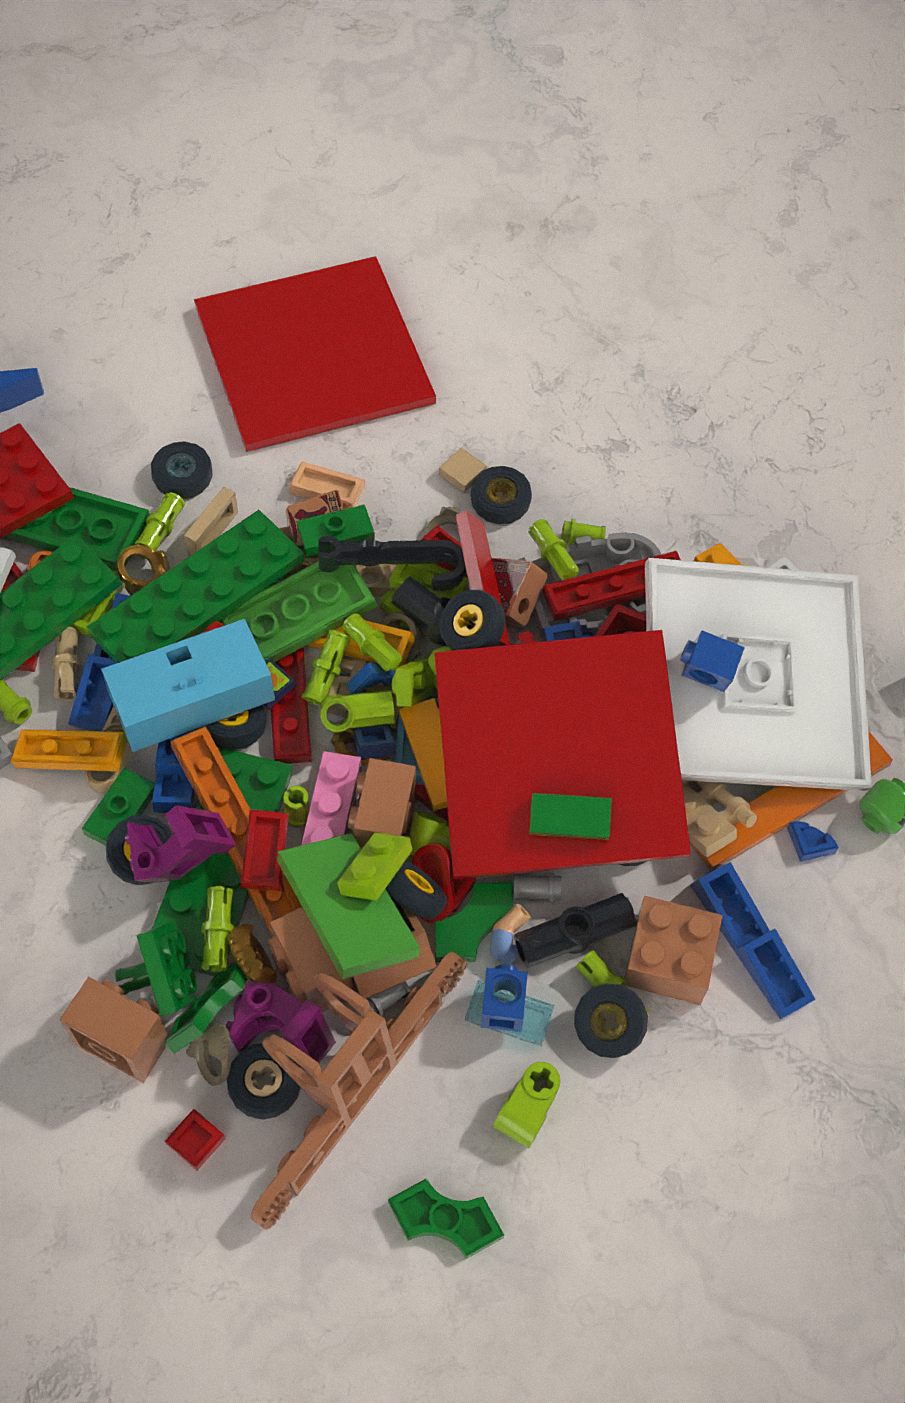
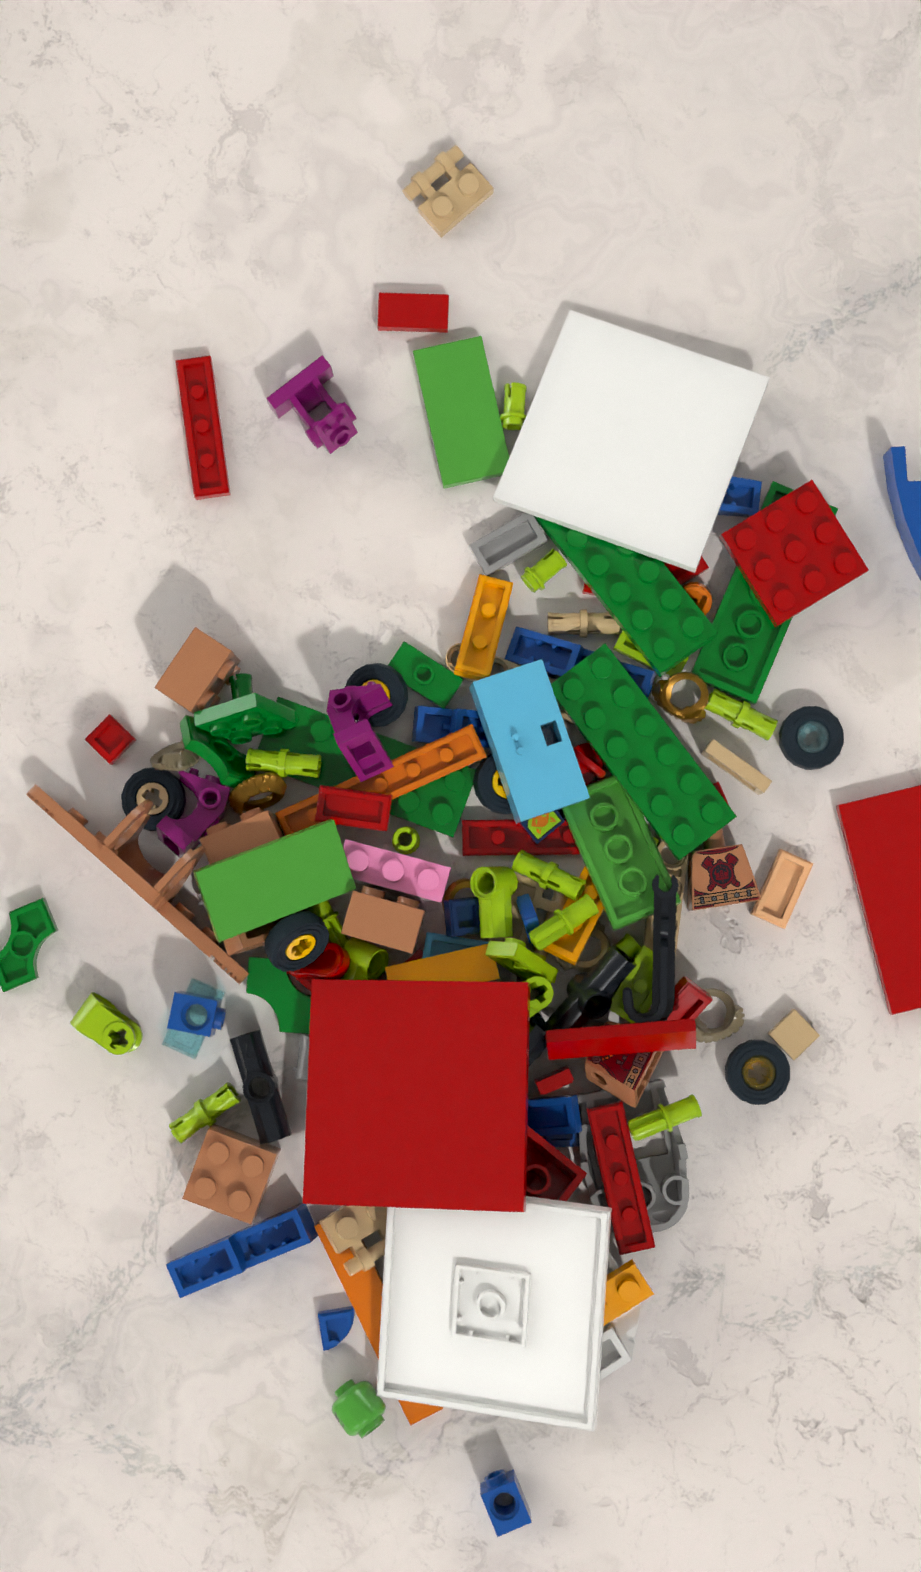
camera: 100 degrees right, 25 degrees up
green plate [297,504,375,557] -> none
lime plate [337,833,413,901] -> none
black bush [439,590,506,651] -> none
arm [490,904,530,965] -> none
green tile [530,793,612,840] -> none
lime pin [561,518,606,545] -> none
black bush [574,983,648,1058] -> none
blue brick [680,630,745,692] -> none

